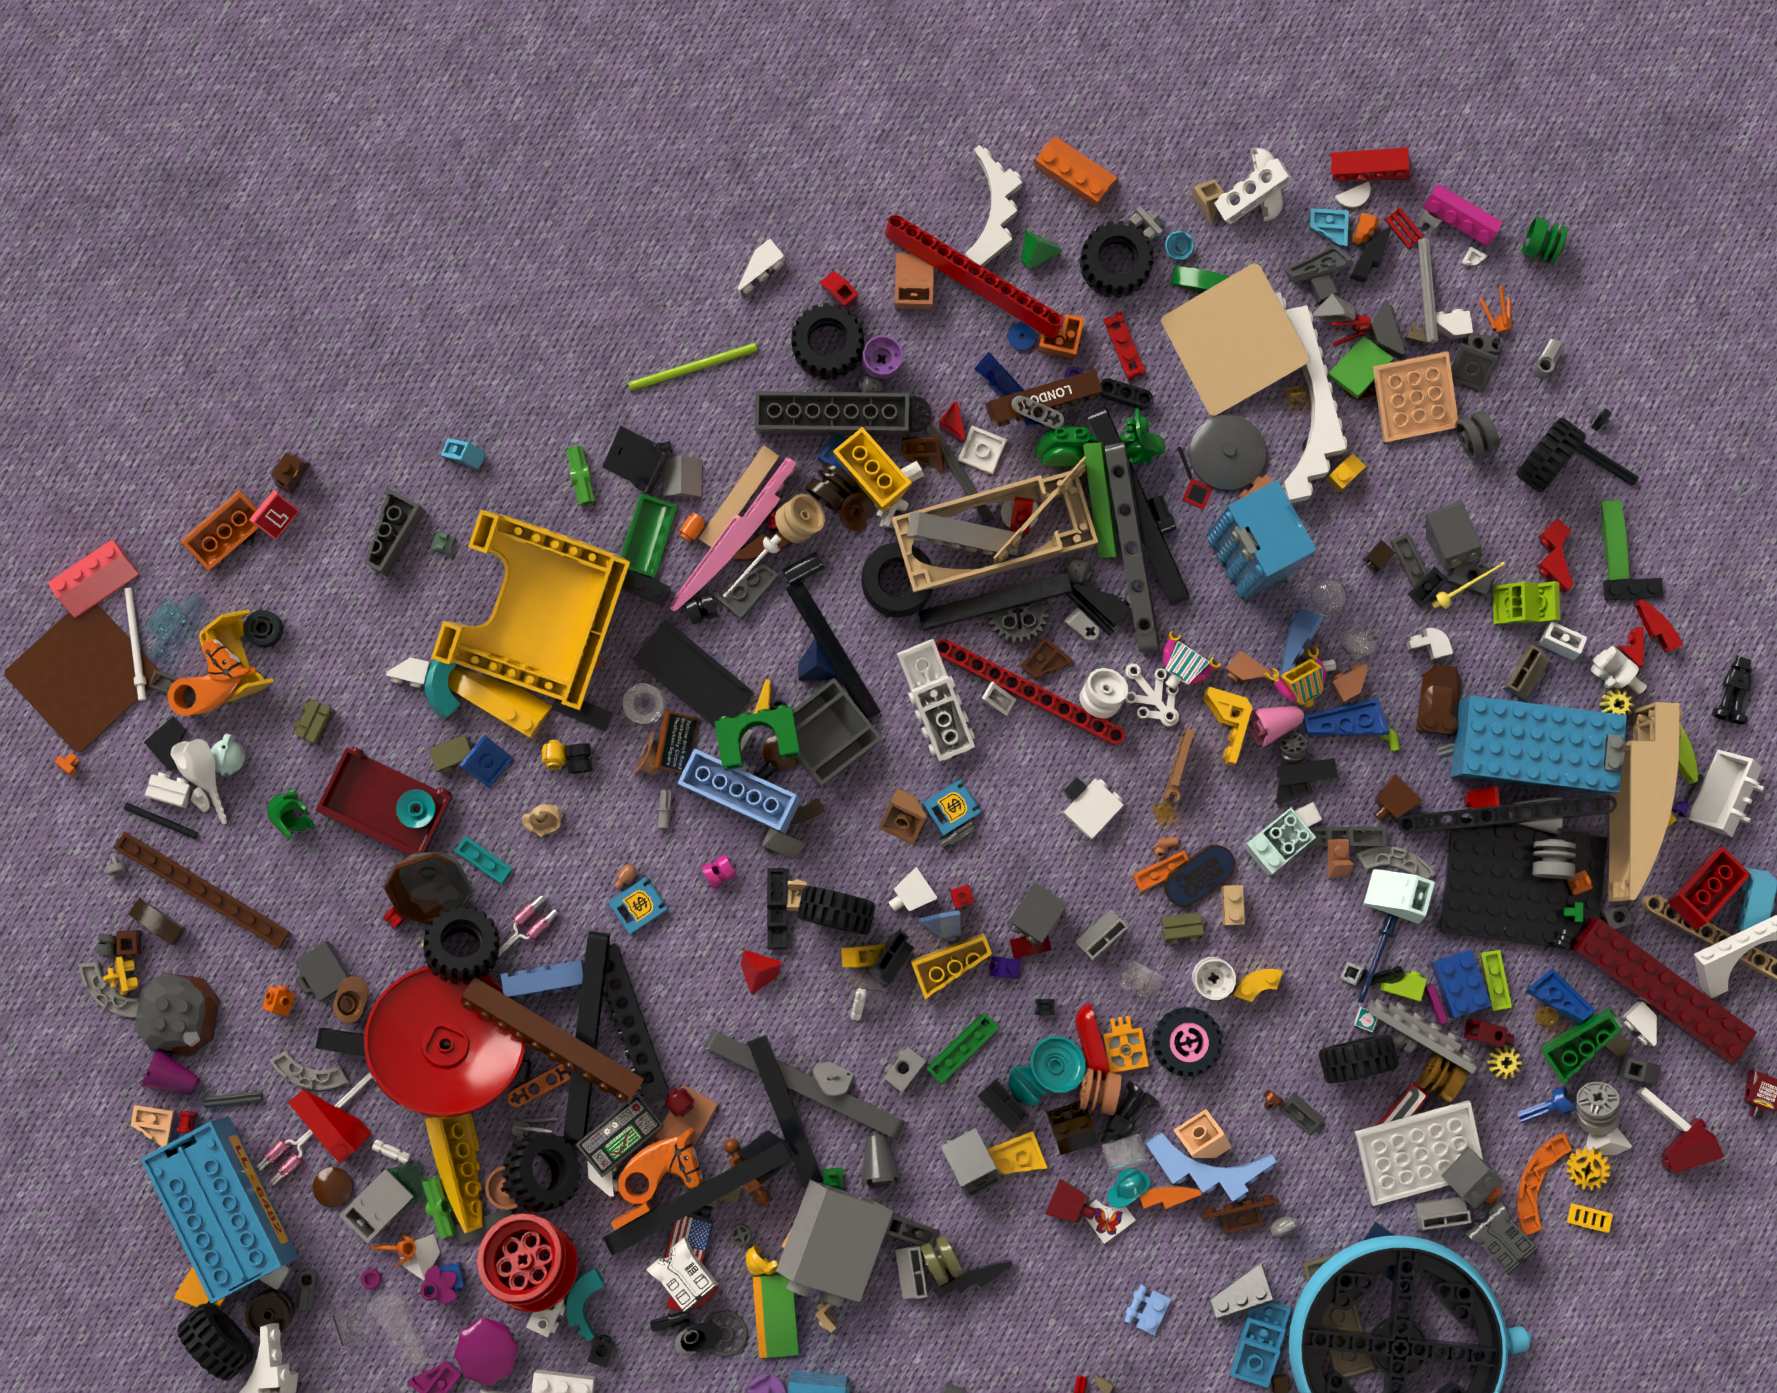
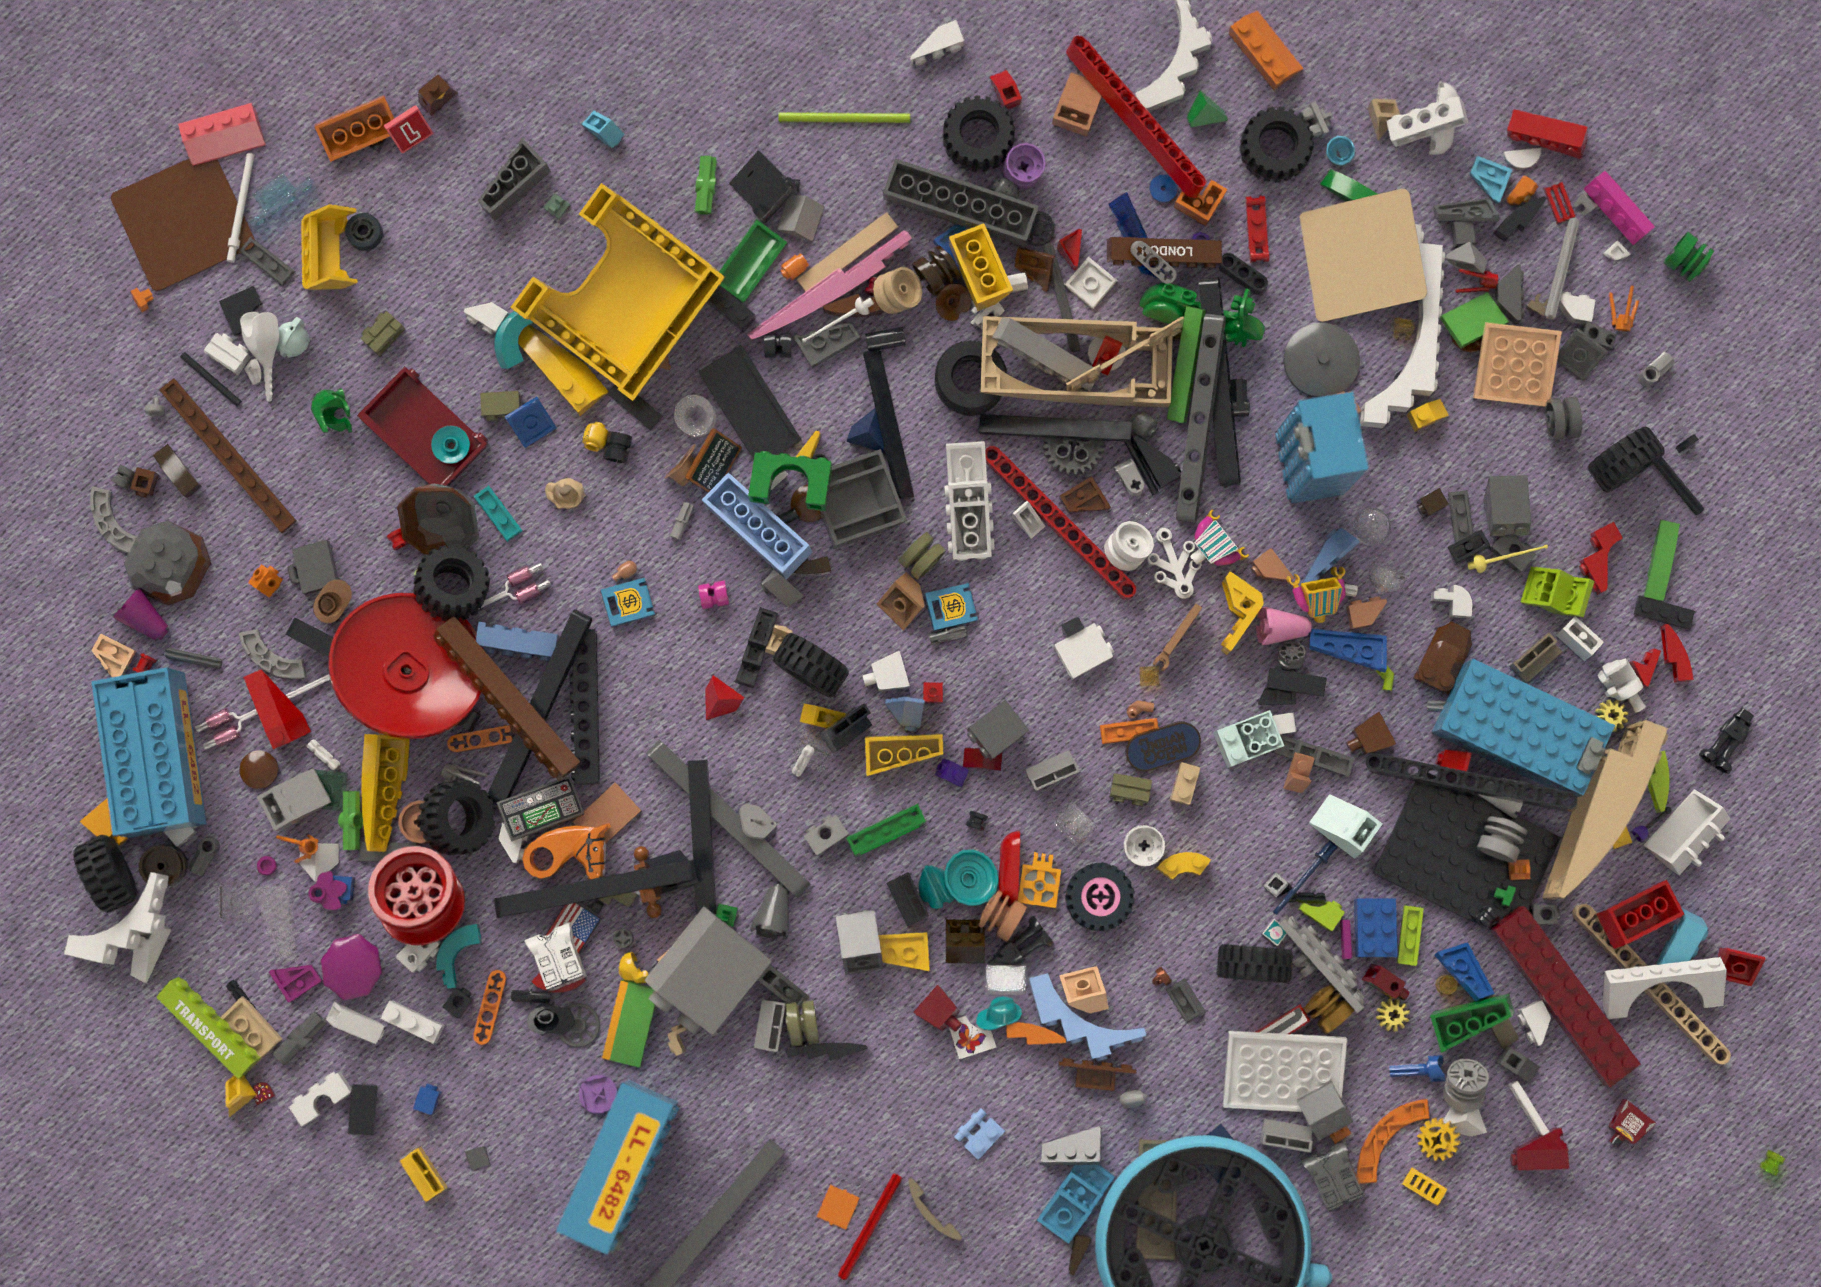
camera: 15 degrees right, 0 degrees up
yellow hips [103,957,138,996] -> none
orange animal [167,639,257,716] -> none
orange tile [611,1200,652,1230] -> none
dark red head [665,1087,694,1117] -> none
piece [1178,446,1213,510] -> none
light grey tile [1355,846,1436,879] -> none
none -> orange beam [473,970,507,1045]
none -> olive wheel [898,532,946,580]

